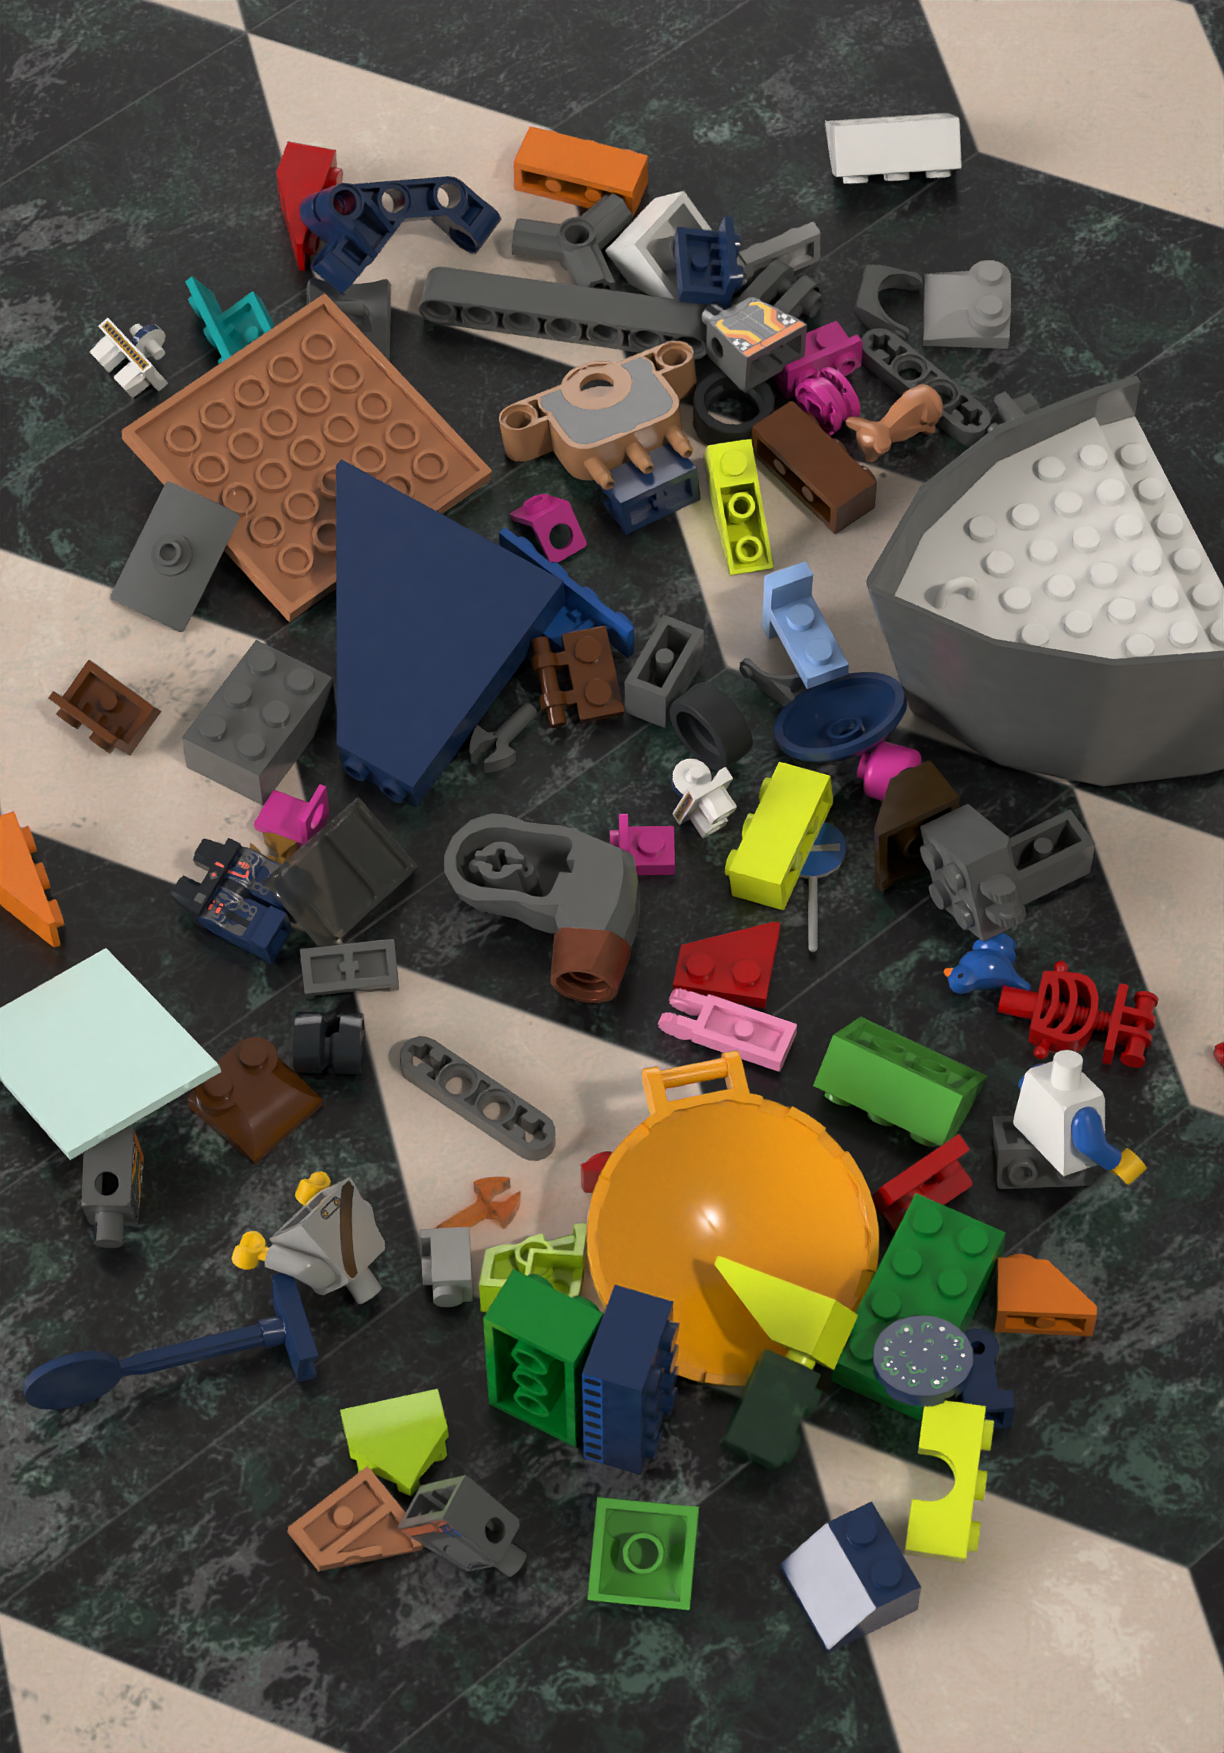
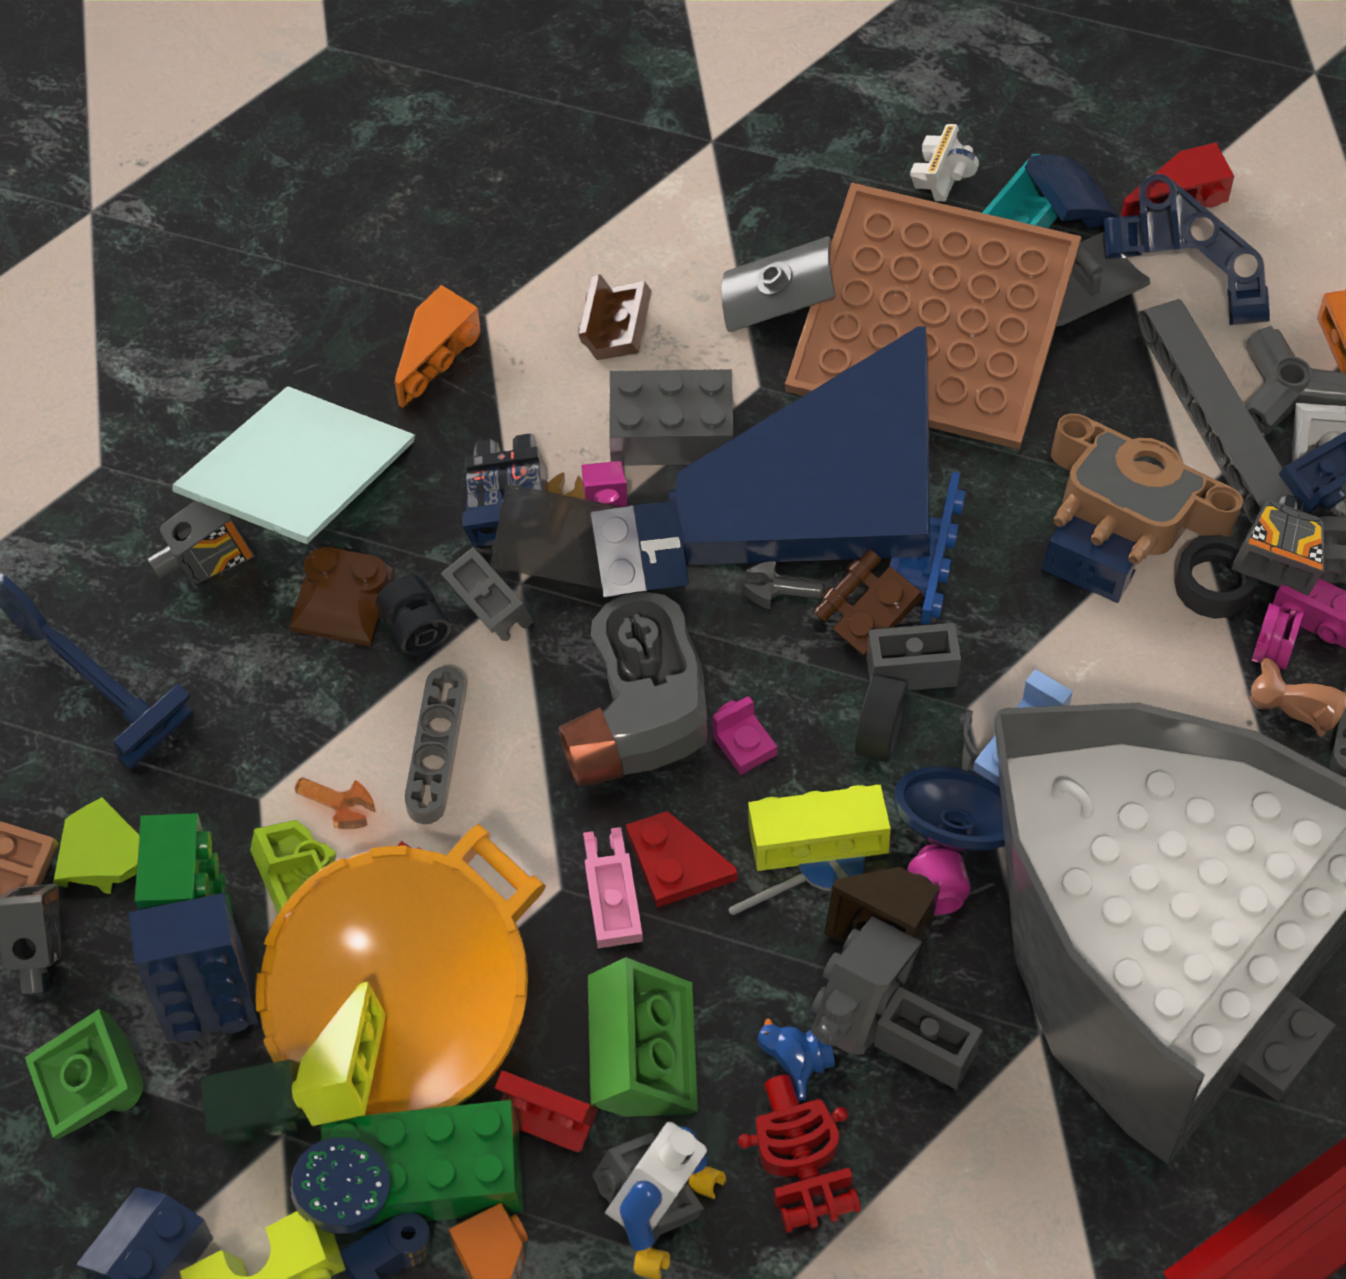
camera: 60 degrees right, 0 degrees up
light grey torso [232,1171,385,1304] -> none
light grey brick [420,1227,473,1307] -> none
dark pink bracket [509,494,587,563] -> none
white hips [671,759,737,838] -> none
neon yellow slope [703,439,774,576] -> none
reddish brown brick [751,401,877,534] -> none
none -> slope [590,501,689,598]
none -> dark blue slope [1025,155,1120,228]

